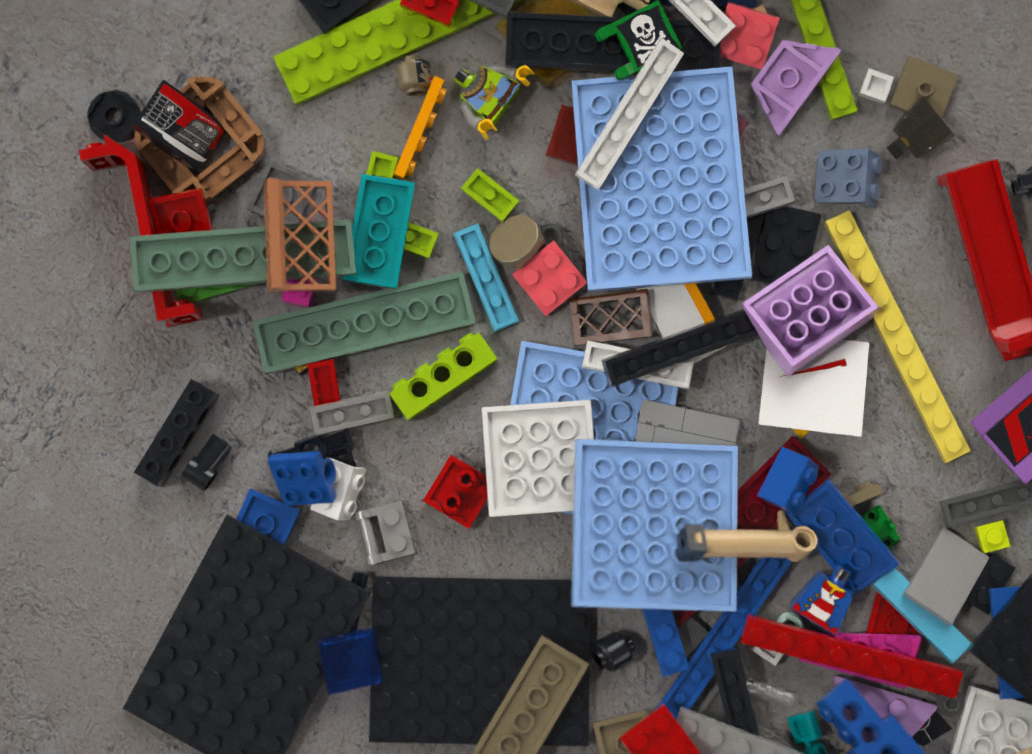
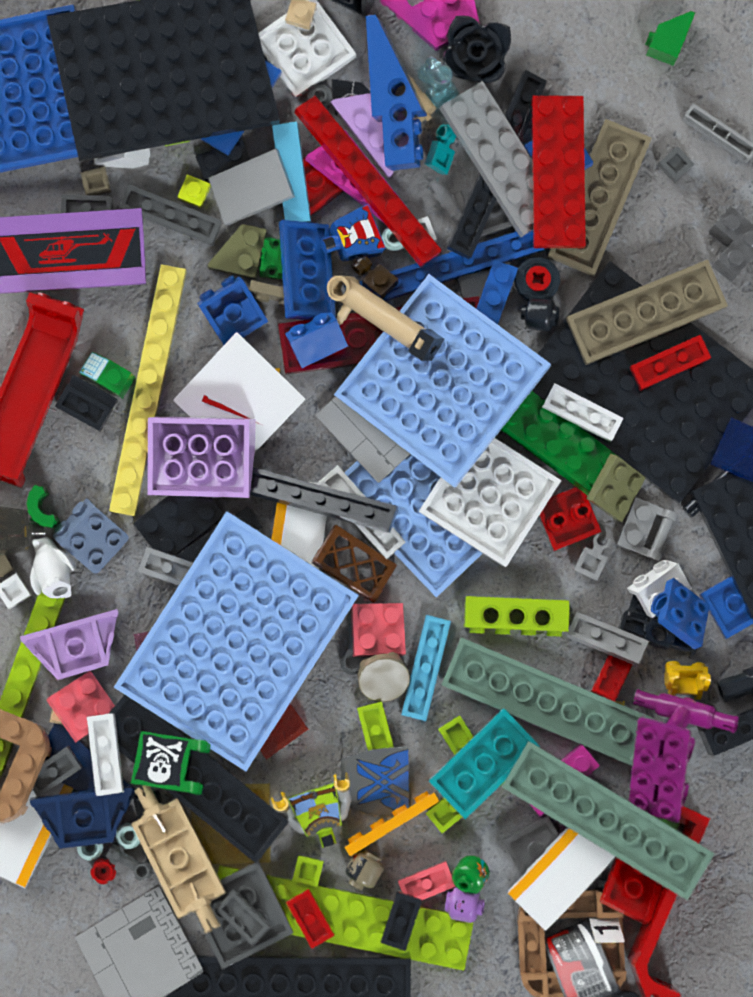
camera: 145 degrees left, 0 degrees up
nougat fence [264,178,336,293] -> none
white plate [575,38,684,190] -> none
none -> green piece [26,485,60,528]
none -> white animal [30,537,76,598]
none -> black plate [55,375,118,432]
none -> green slope [79,352,136,399]
none -> blue plate [197,276,269,345]
none -> olive wing [208,224,267,280]
none -> lime plate [292,855,324,887]
none -> sticker [341,747,409,816]
none -> dark brown plate [351,255,399,299]
none -> black plate [380,891,422,951]
none -> coral plate [398,861,455,900]
none -> medium lavender head [445,887,485,923]
none -> green head [452,855,490,894]
none -> green plate [501,391,624,495]
none -> white slope [508,827,615,931]
none -> black wheel [515,257,560,301]
none -> white plate [542,383,623,442]
none -> light grey plate [573,533,611,581]
none -> olive plate [586,454,645,522]
none -> white sticker [589,918,625,943]
none -> magenta plate [629,689,739,823]
none -> red plate [630,335,711,391]
none -> yellow piece [664,661,711,700]

